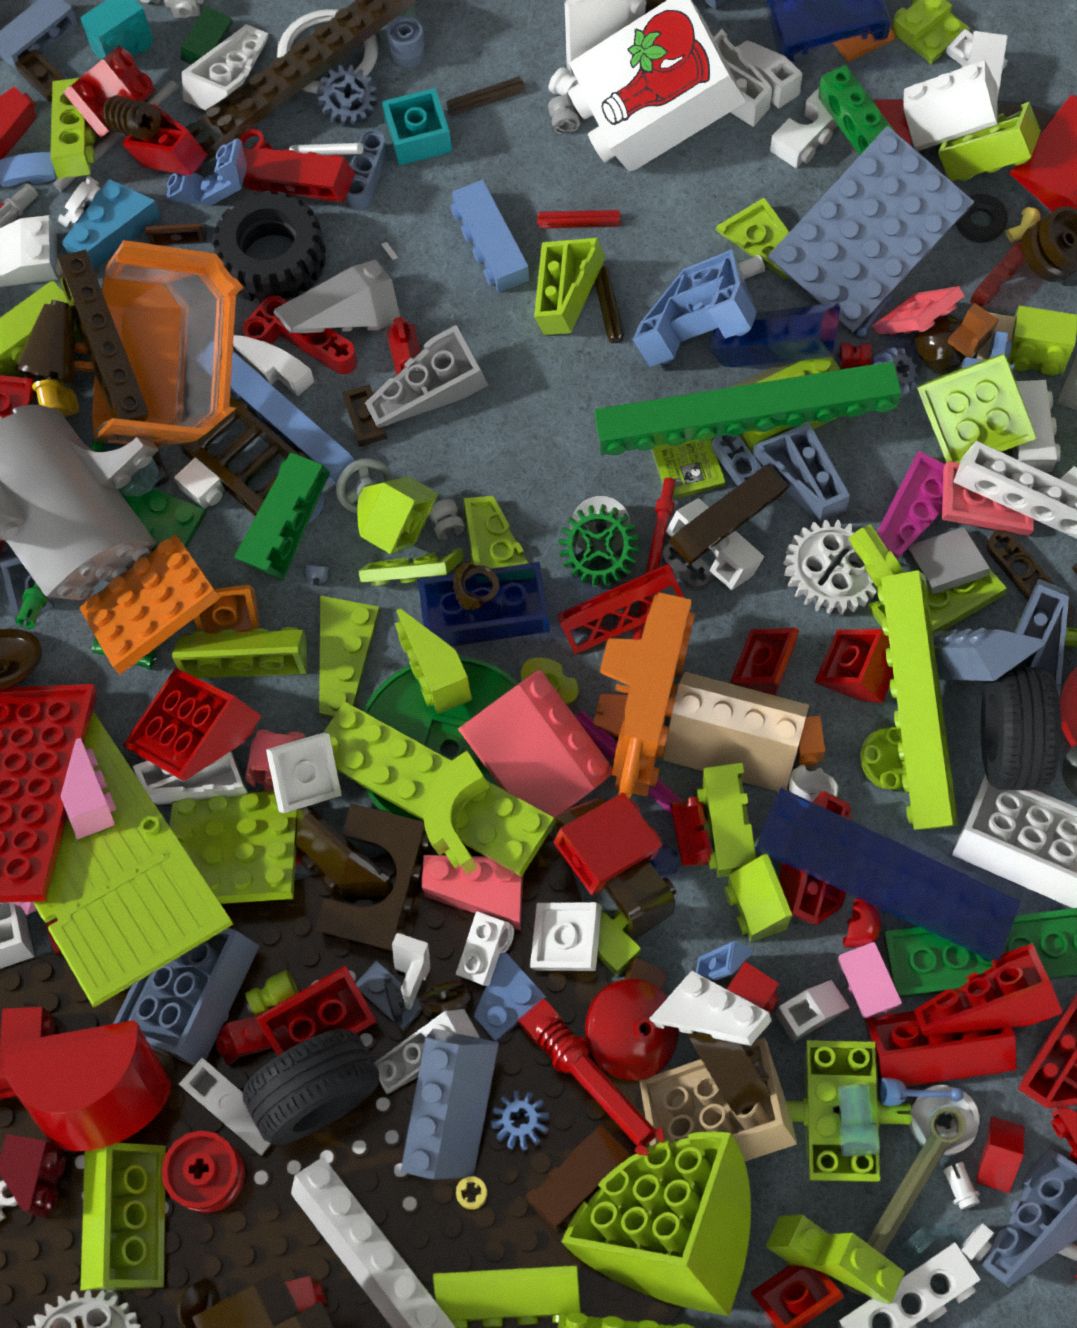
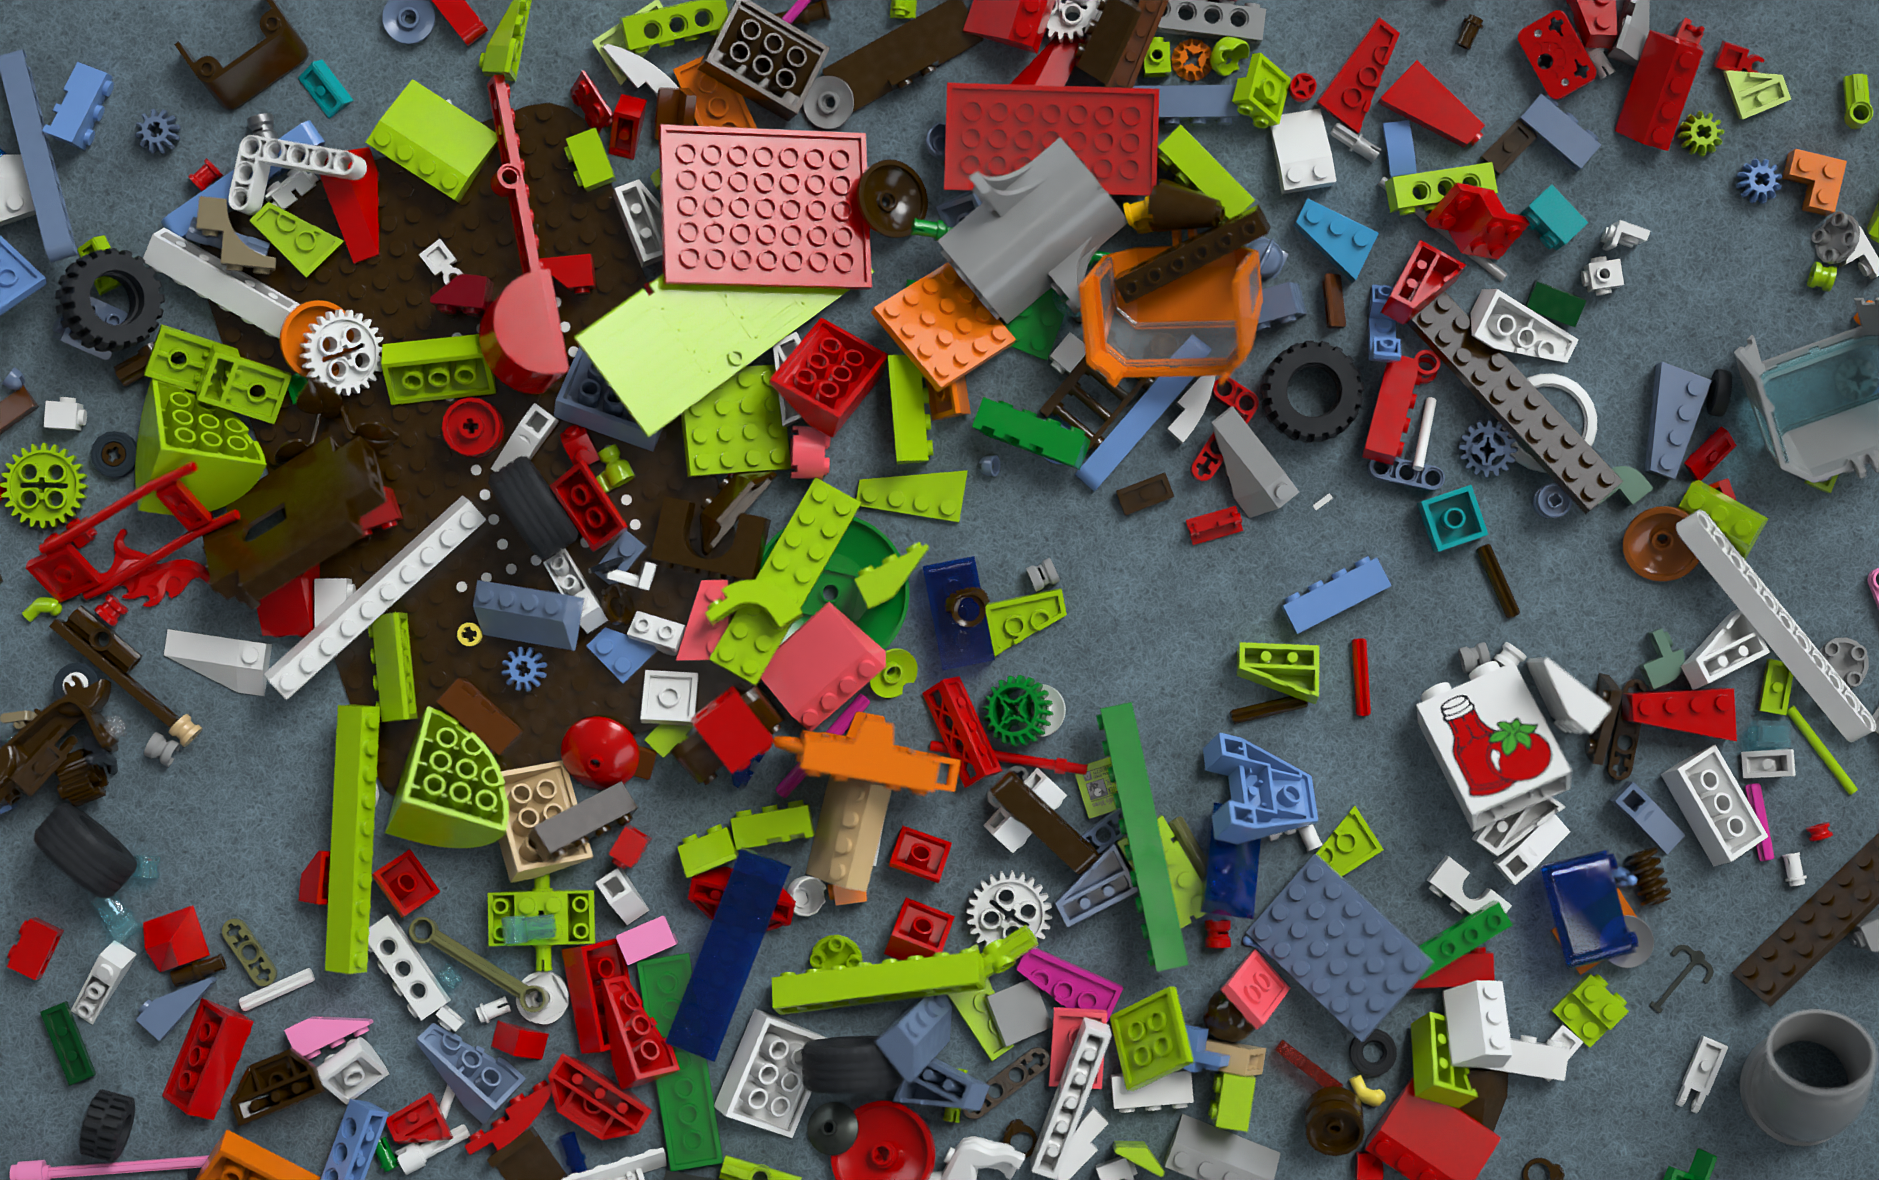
camera: 85 degrees right, 20 degrees up
white plate [57,176,101,229] -> none
bright pink slope [61,738,116,840] -> none
dark brown piece [103,95,162,140] -> none
white plate [266,733,342,813] -> none
lime piece [336,458,439,554] -> none
lime wing [359,548,463,586] -> none
light grey wedge [365,325,488,428] -> none
red piece [517,998,664,1156] -> none
white wing [650,971,772,1045] -> none
red hinge [670,797,713,866] -> none
medium blue slope [695,941,754,982] -> none
lime arch [765,1215,905,1304] -> none
red hair [843,898,881,949] -> none
sand blue gear [872,347,920,398] -> none
medium blue hinge [880,1078,964,1106] -> none
dark orange panel [948,303,999,358] -> none

